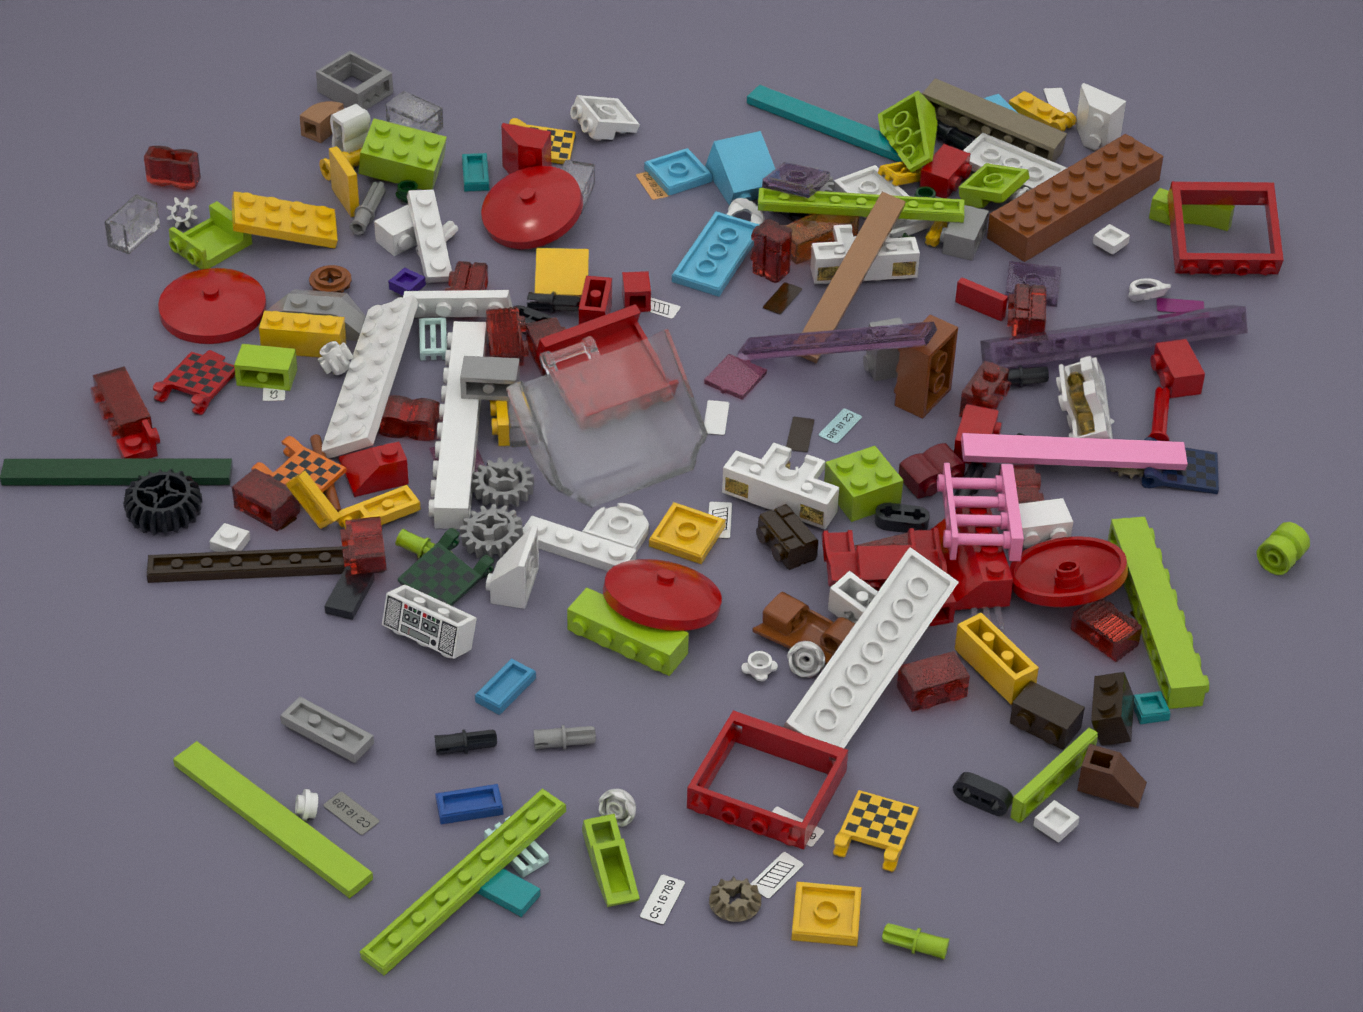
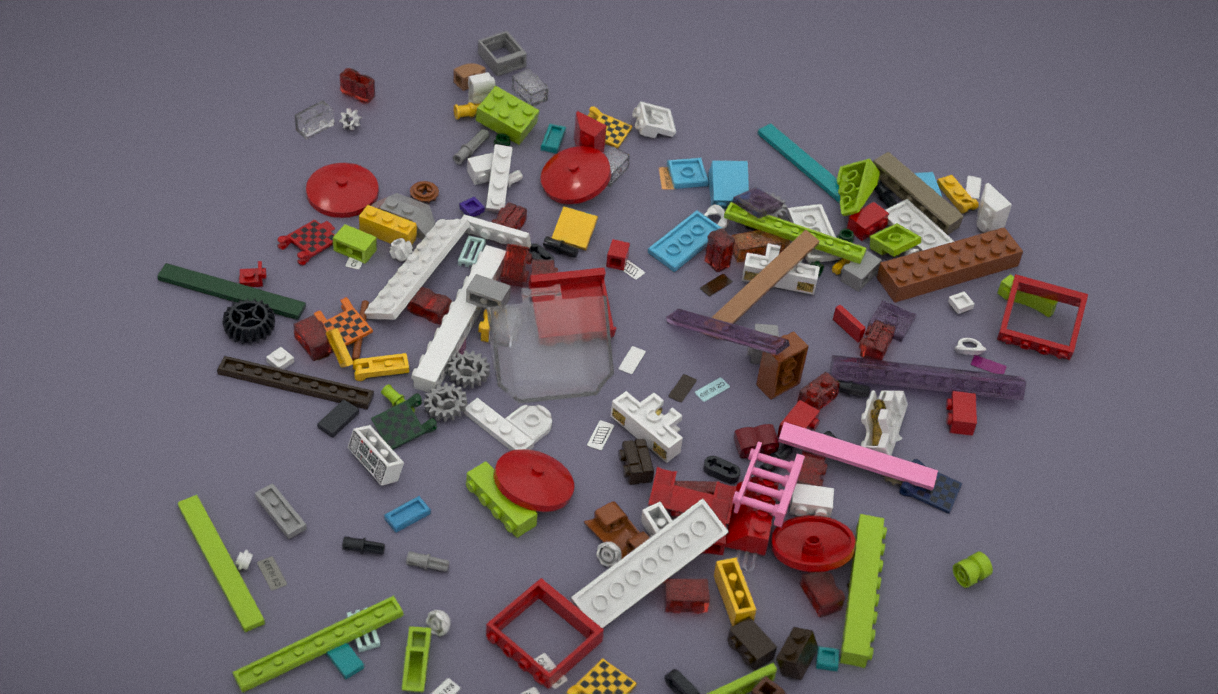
camera: 15 degrees right, 5 degrees up
clear red brick [90,366,152,439] -> none
lime panel [168,201,252,270] -> none
yellow plate [231,191,338,248] -> none
yellow tile [329,146,359,217] -> none
red slope [338,441,409,497] -> none
clear red brick [340,516,387,575] -> none
blue tile [435,784,504,825] -> none
white slope [486,525,539,609] -> none
red brick [579,275,612,324] -> none
yellow tile [649,502,726,564] -> none
clear pink piece [704,354,767,400] -> none
white plate [741,651,778,682] -> none
lime brick [824,446,903,522] -> none
yellow tile [878,161,923,186] -> none
red axle [1148,387,1170,441] -> none

